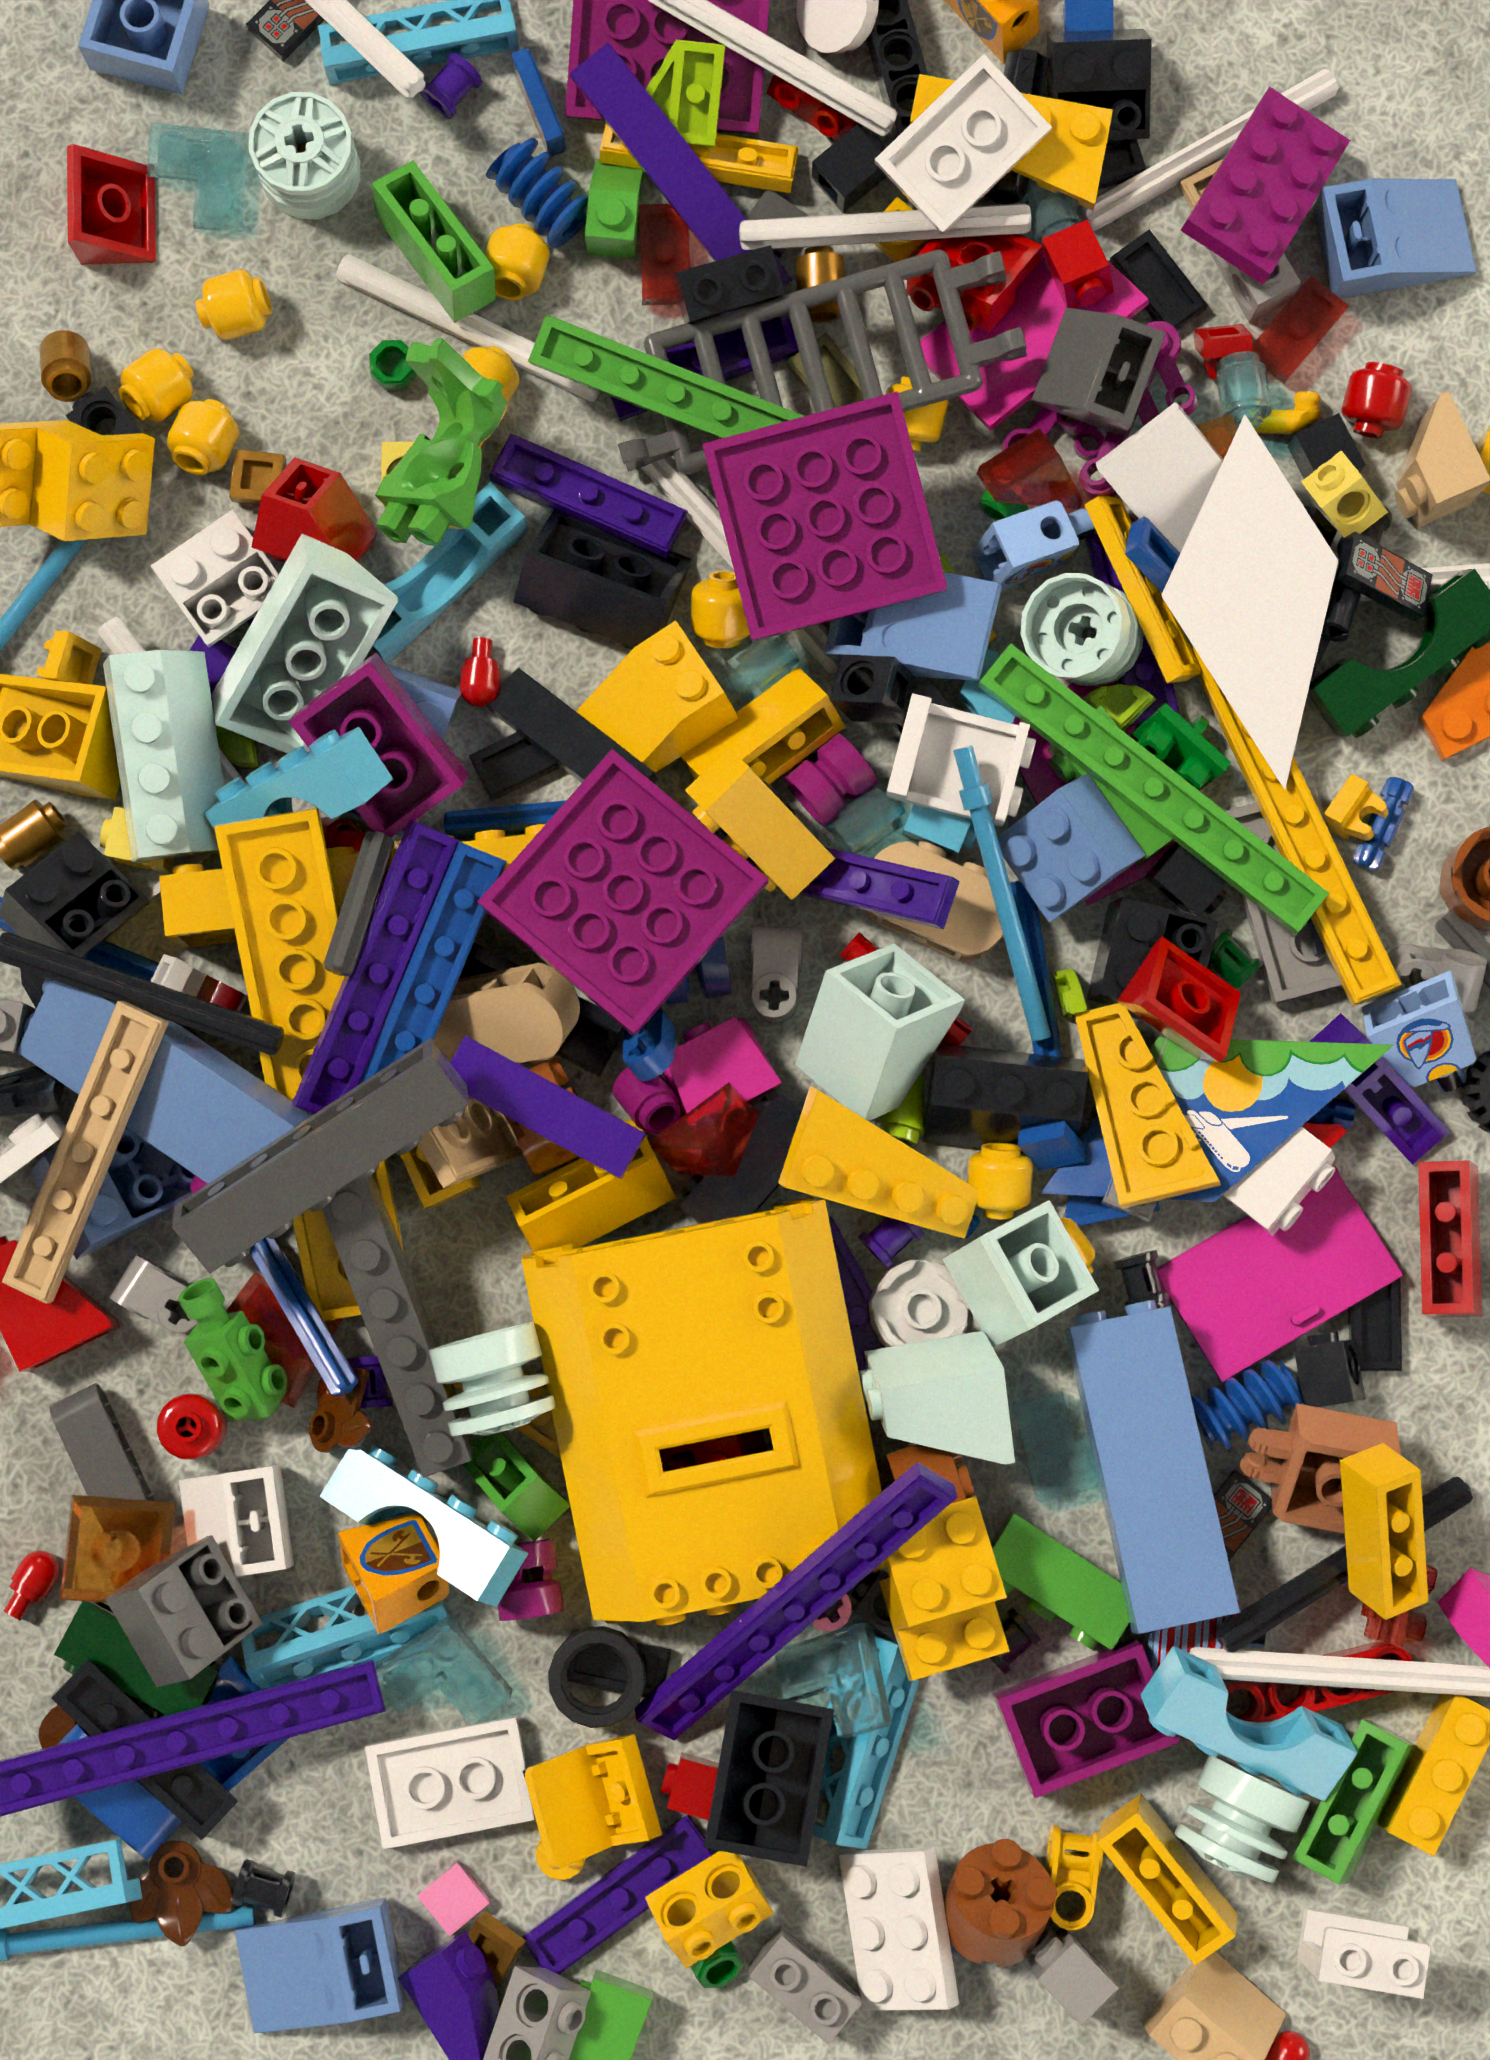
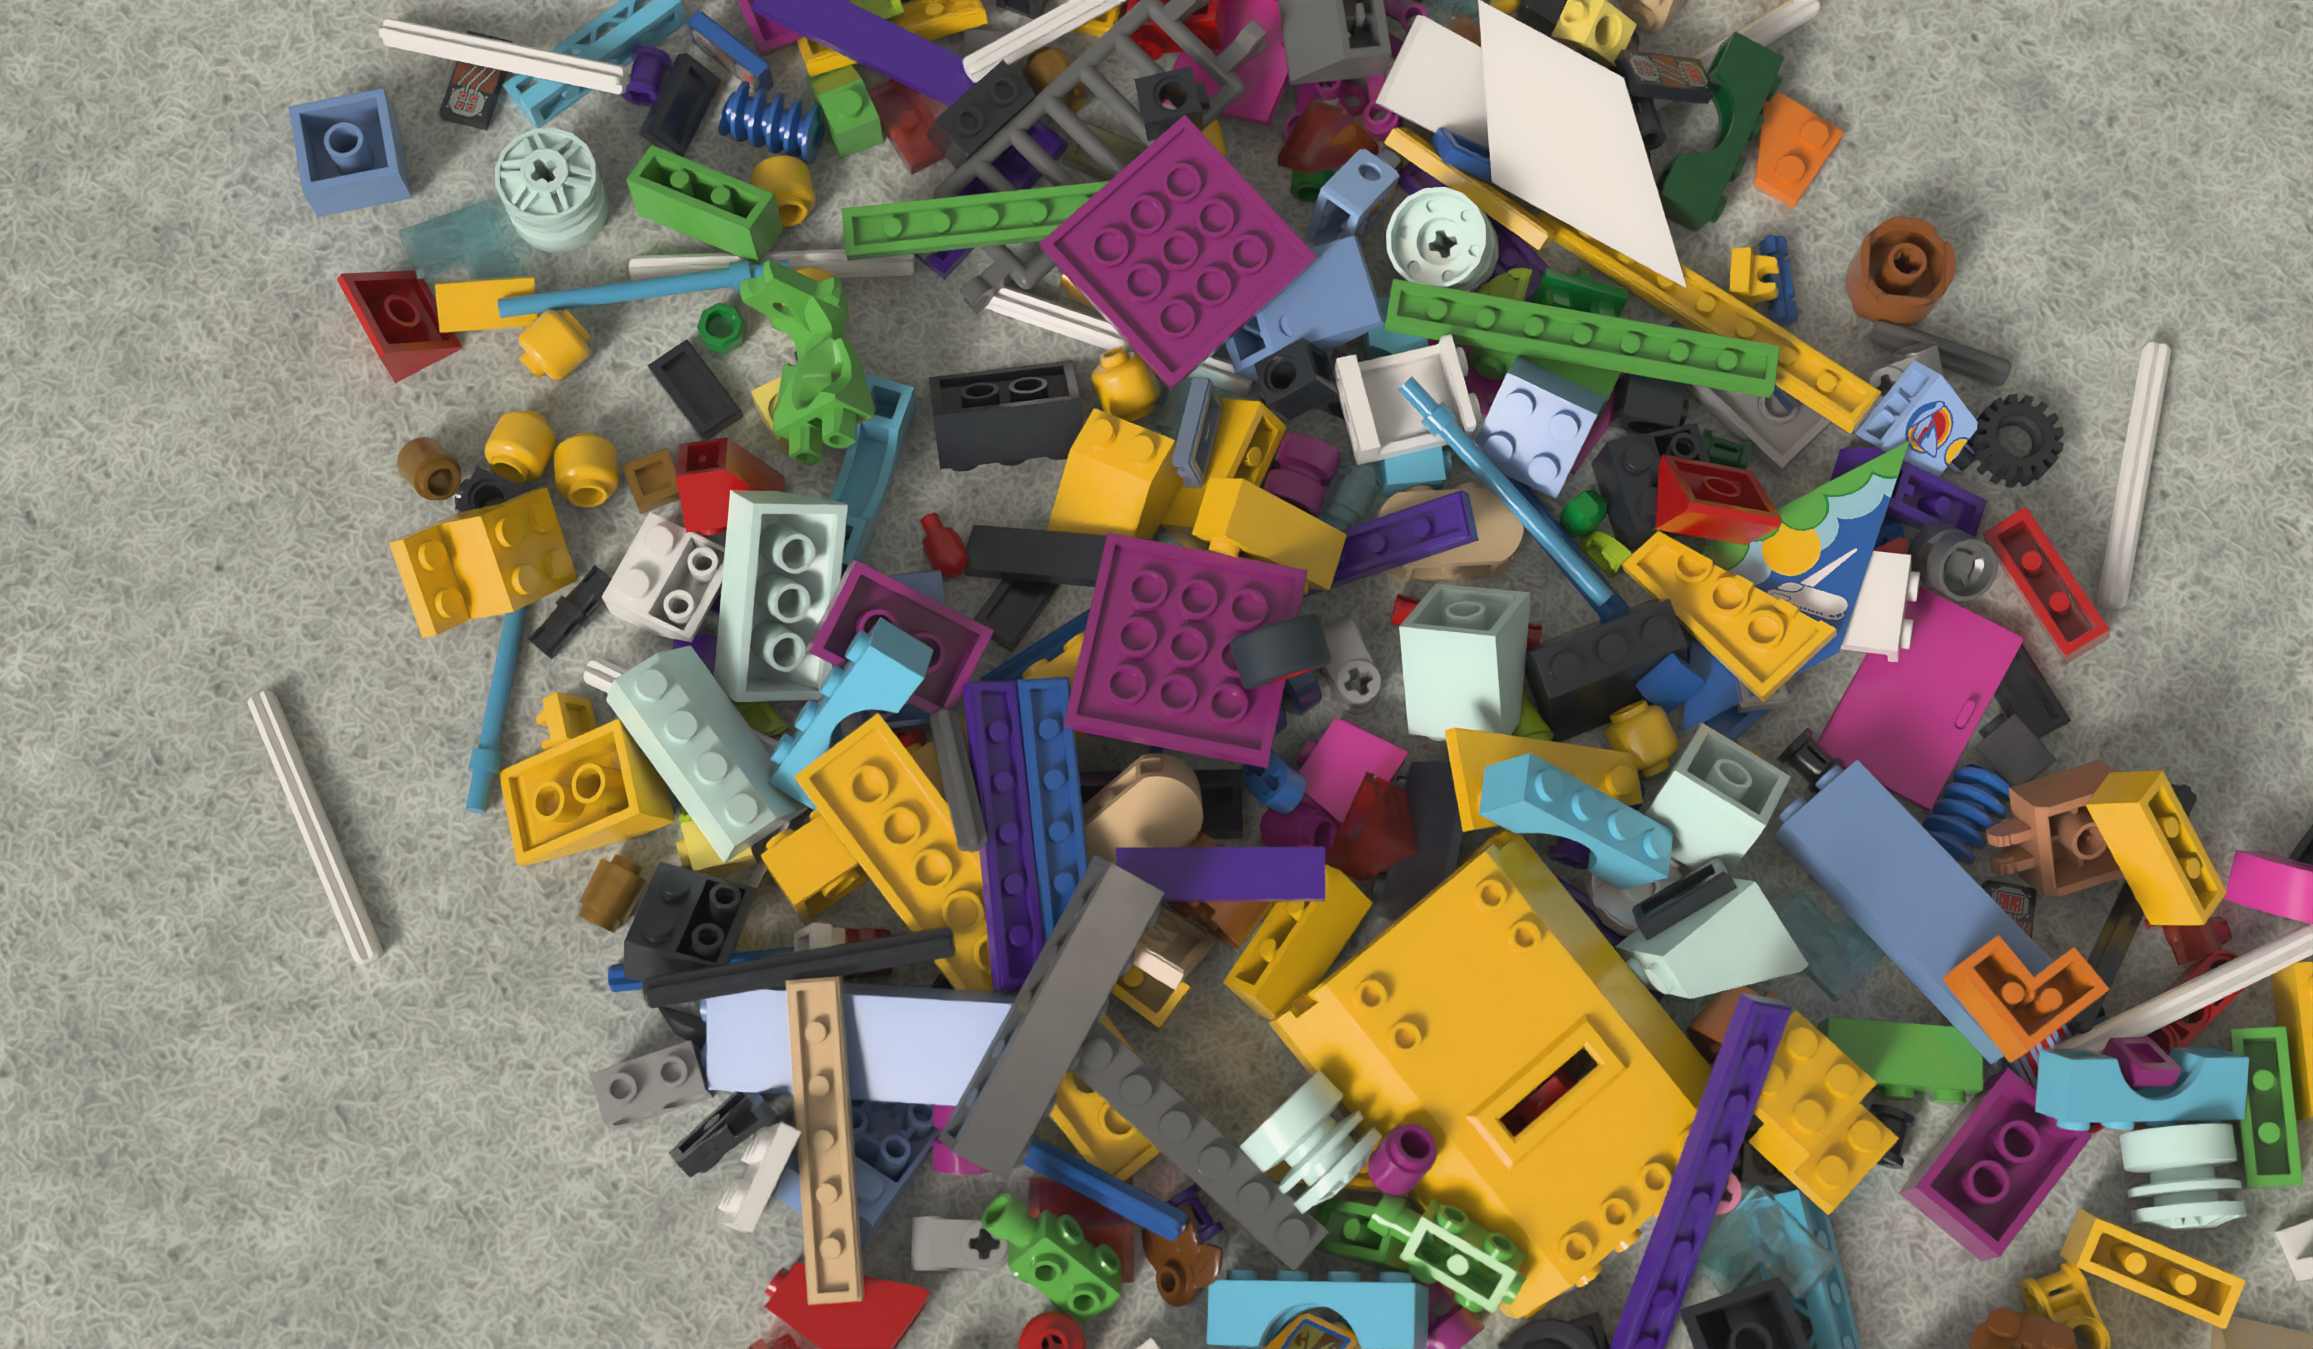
camera: 30 degrees left, 10 degrees down
dark purple tile [489,433,688,559] -> none
none -> yellow tile [434,275,537,333]
none -> dark azure bar [498,260,789,318]
none -> black pin [527,565,611,660]
none -> black tile [638,53,722,157]
none -> black tile [647,339,744,441]
none -> black brick [1134,66,1210,141]
none -> sand blue tile [1171,377,1224,488]
none -> black wheel [1230,614,1332,689]
none -> bright green brick [1367,1193,1527,1314]
none -> magenta brick [1368,1124,1436,1196]
none -> medium azure arch [1479,753,1673,889]
none -> green tile [1560,490,1608,538]
none -> black tile [1632,857,1737,940]
none -> dark grey wheel [1908,523,1998,601]
none -> orange brick [1942,935,2110,1063]
none -> magenta plate [2102,1037,2182,1088]

